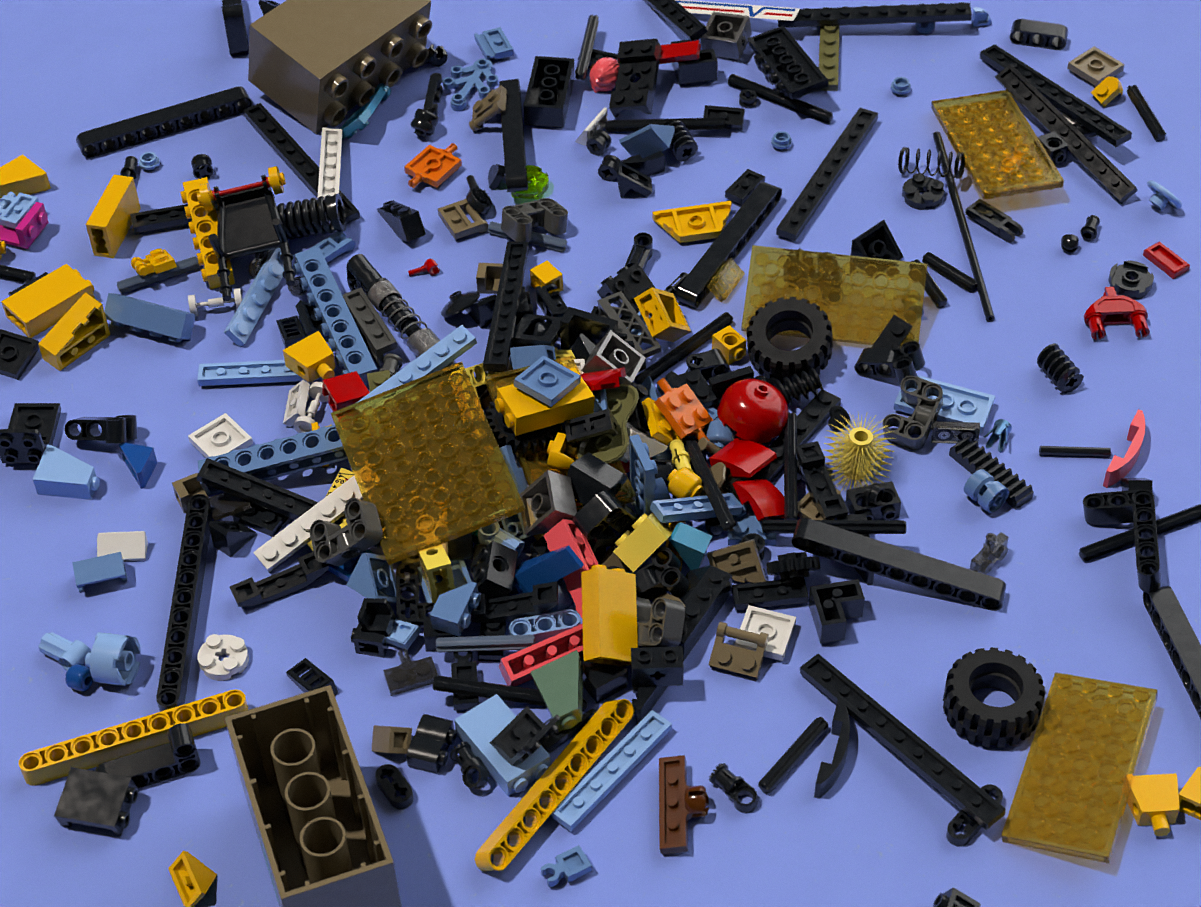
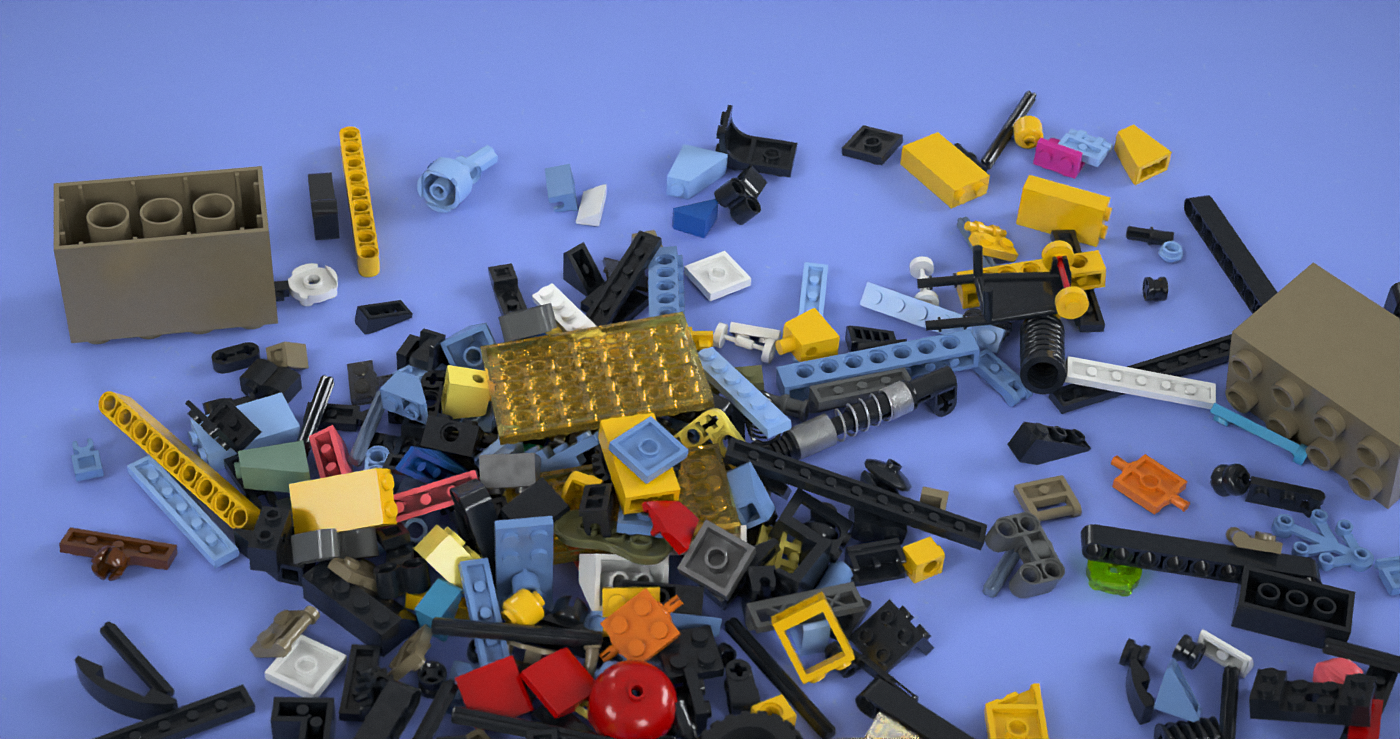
camera: 95 degrees right, 5 degrees down
yellow wedge [38,292,110,371] -> none
black panel [54,767,138,836] -> none
medium blue brick [104,293,196,343] -> none
black beam [156,494,213,712] -> none
white plate [197,634,249,681] -> none
red plate [322,371,370,423] -> none
red hand [408,259,440,276] -> none
black piece [421,44,448,67] -> none
black piece [466,175,492,214] -> none
black slope [616,160,652,198] -> none
black piece [625,232,653,271] -> none
light yellow pin [669,439,693,472] -> none
black connector [709,763,757,813] -> none

